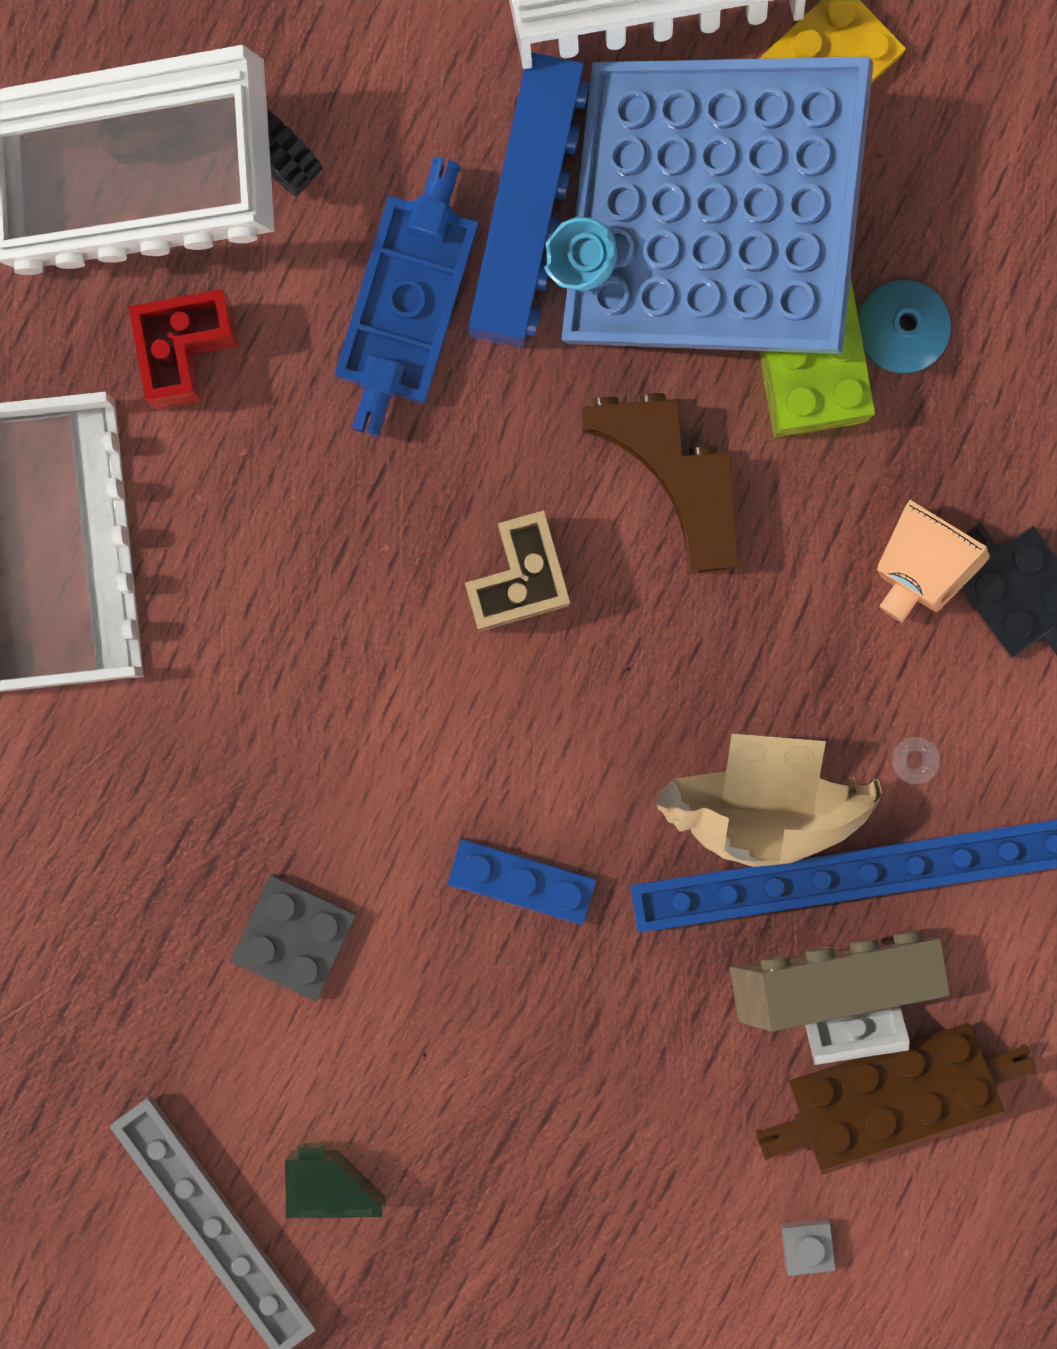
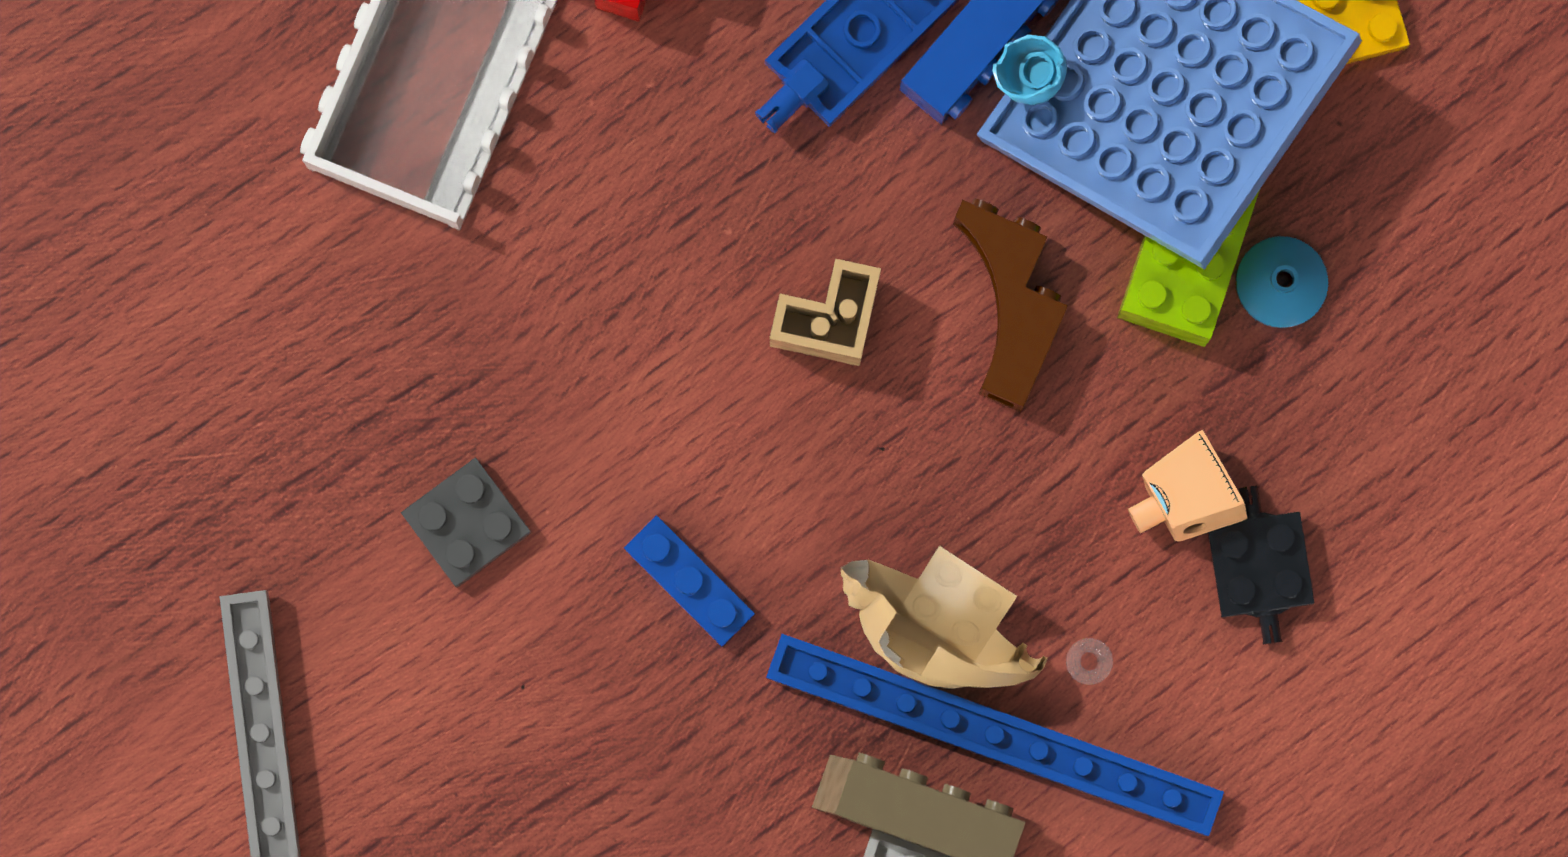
camera: 30 degrees right, 5 degrees down
clear green slope [285,1143,385,1219] -> none

